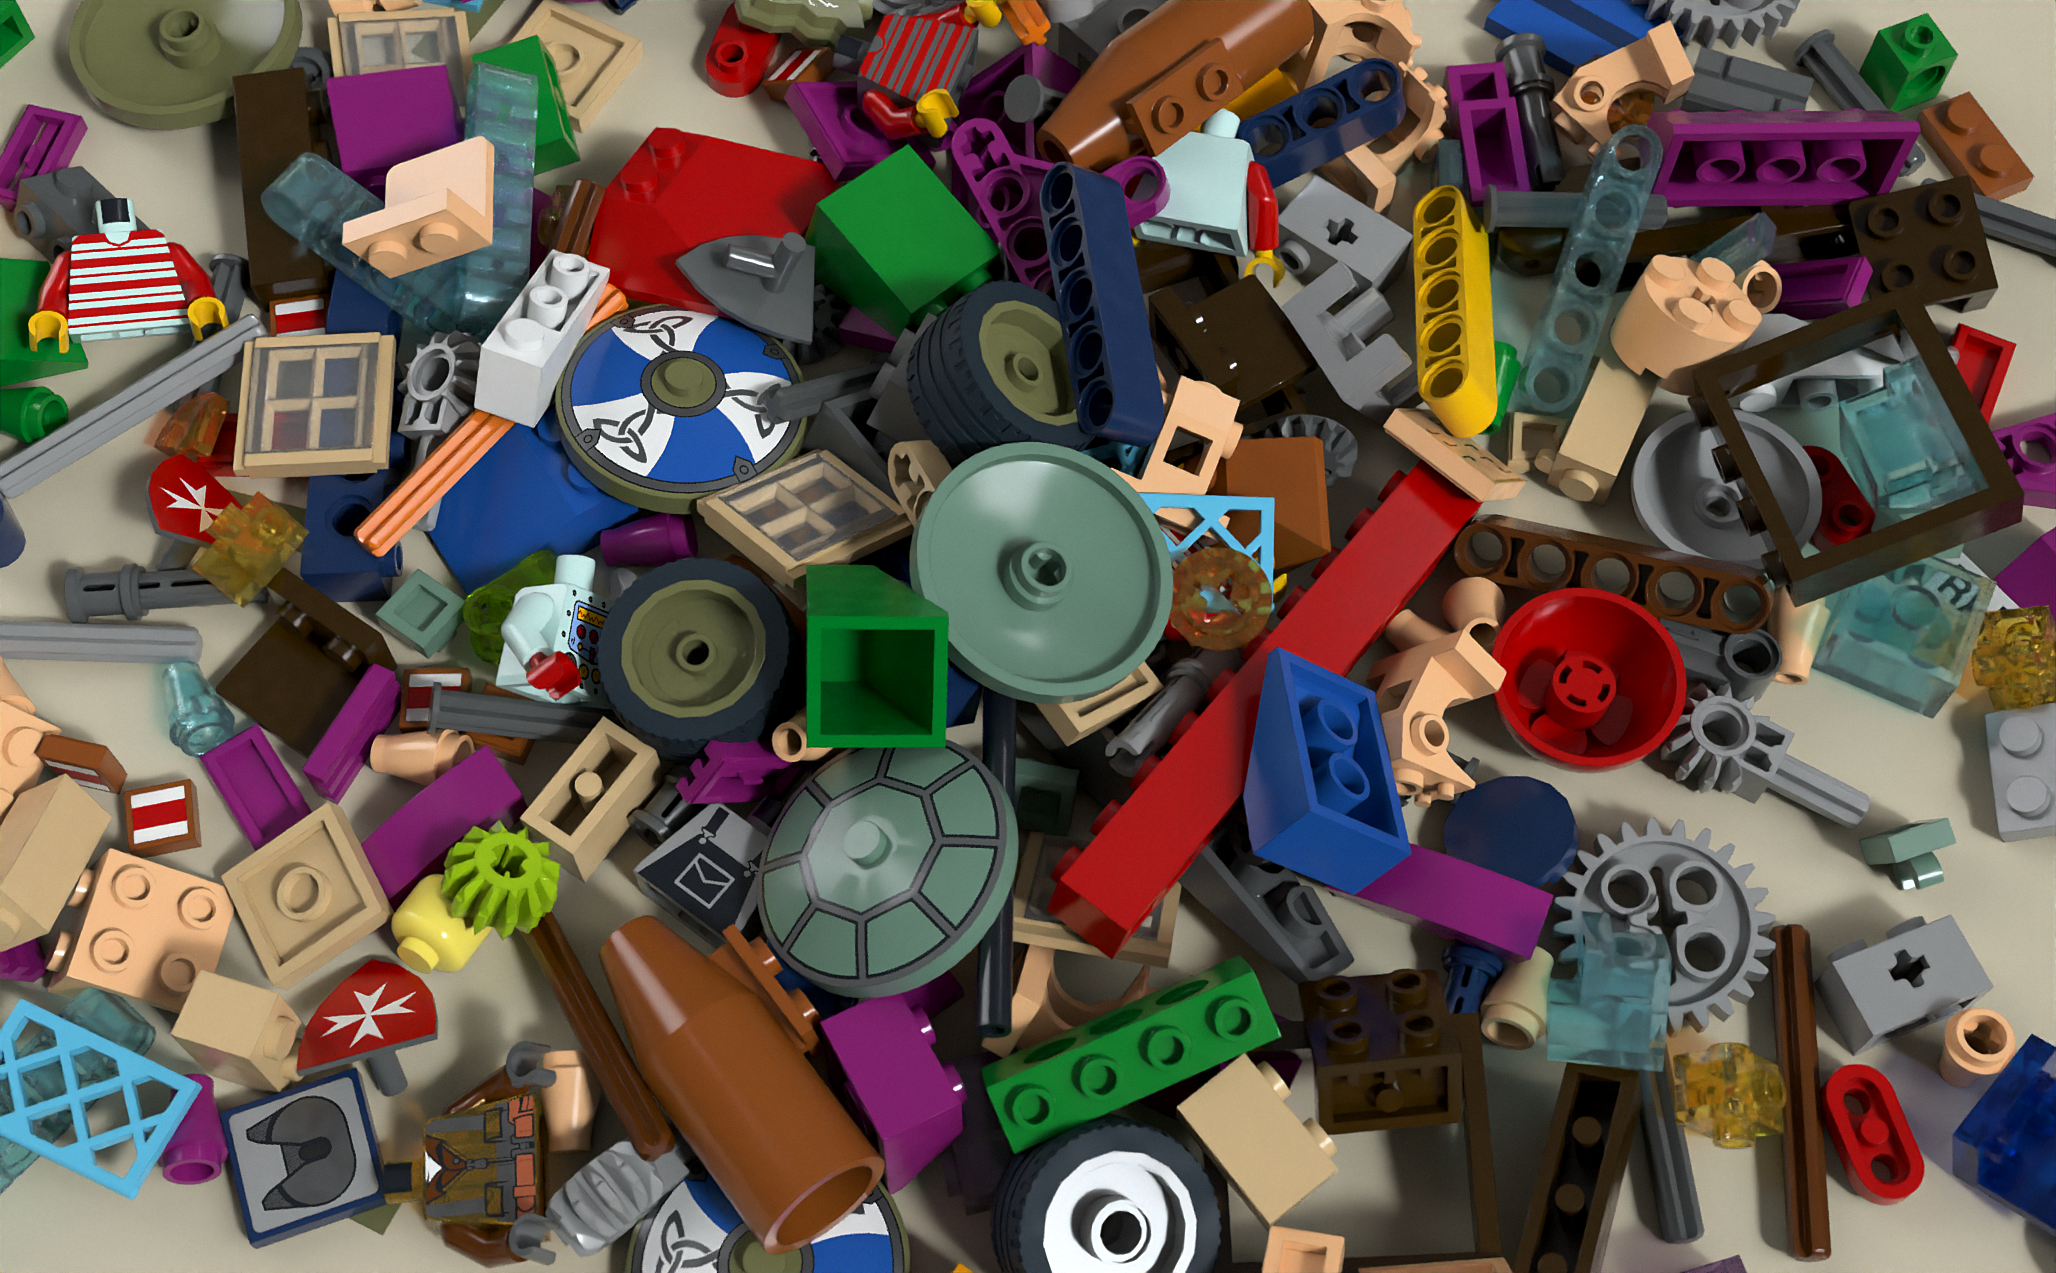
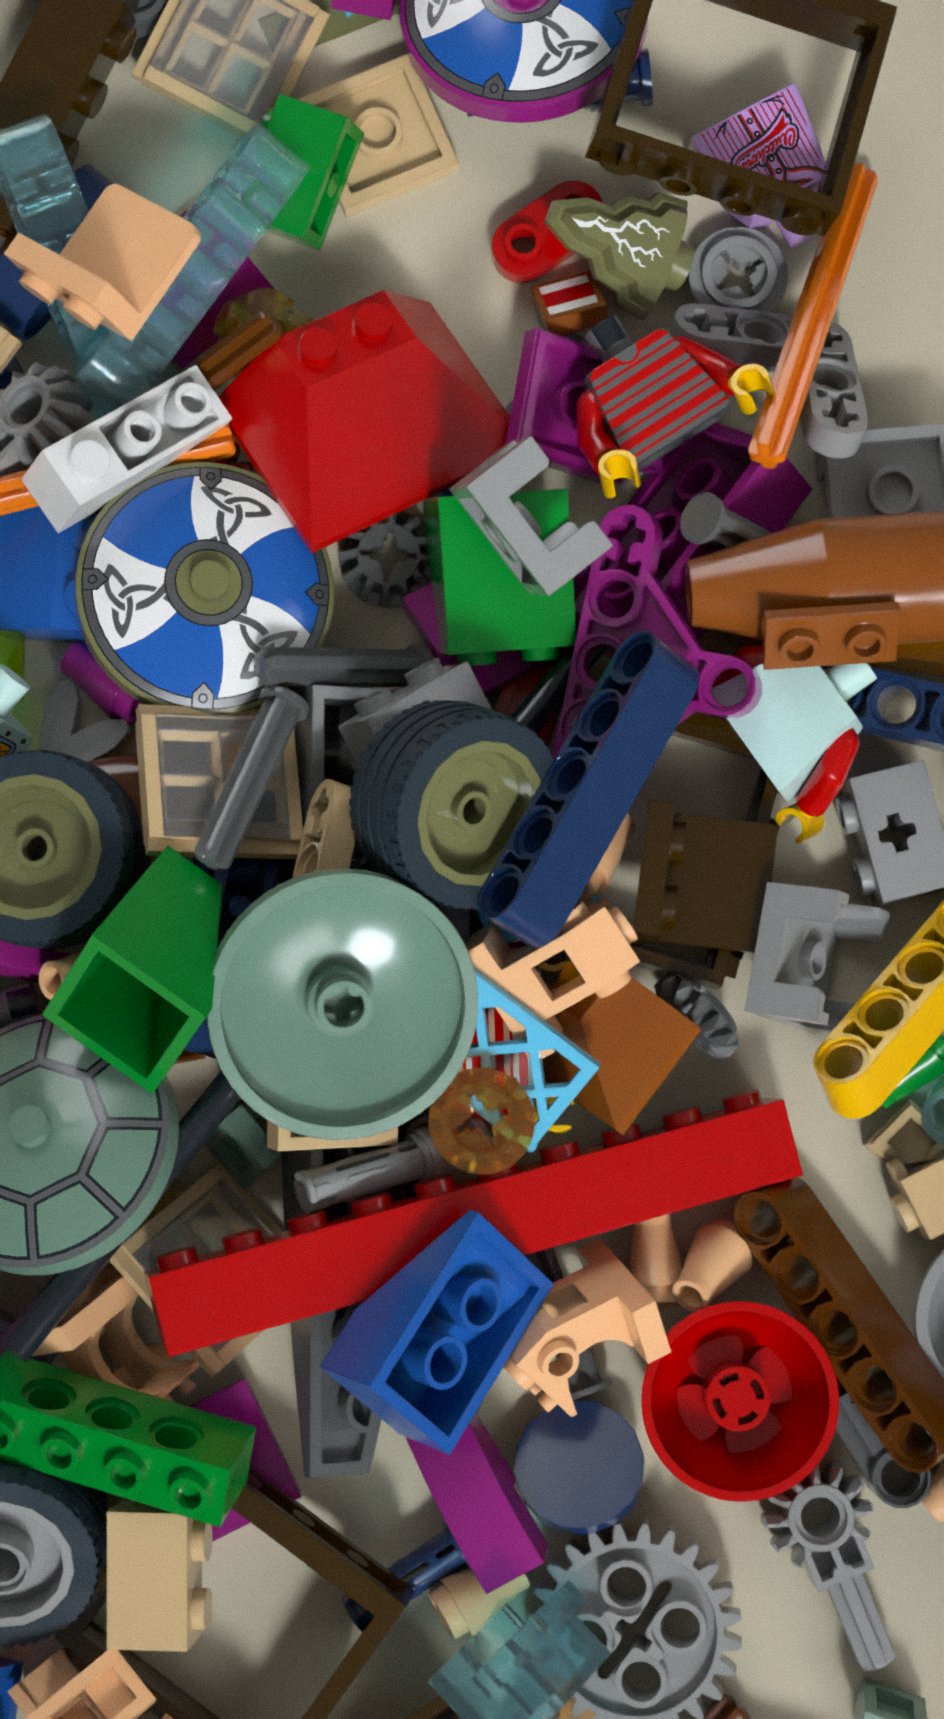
camera: 35 degrees right, 20 degrees up
magenta slope [326,64,469,206] -> none
dark grey shield [675,232,815,345] -> none
dark brown bracket [1298,969,1463,1135] -> none
light nougat tile [1383,408,1527,502] -> none
none -> dark grey axle [194,686,310,870]
none -> light grey panel [449,436,613,596]

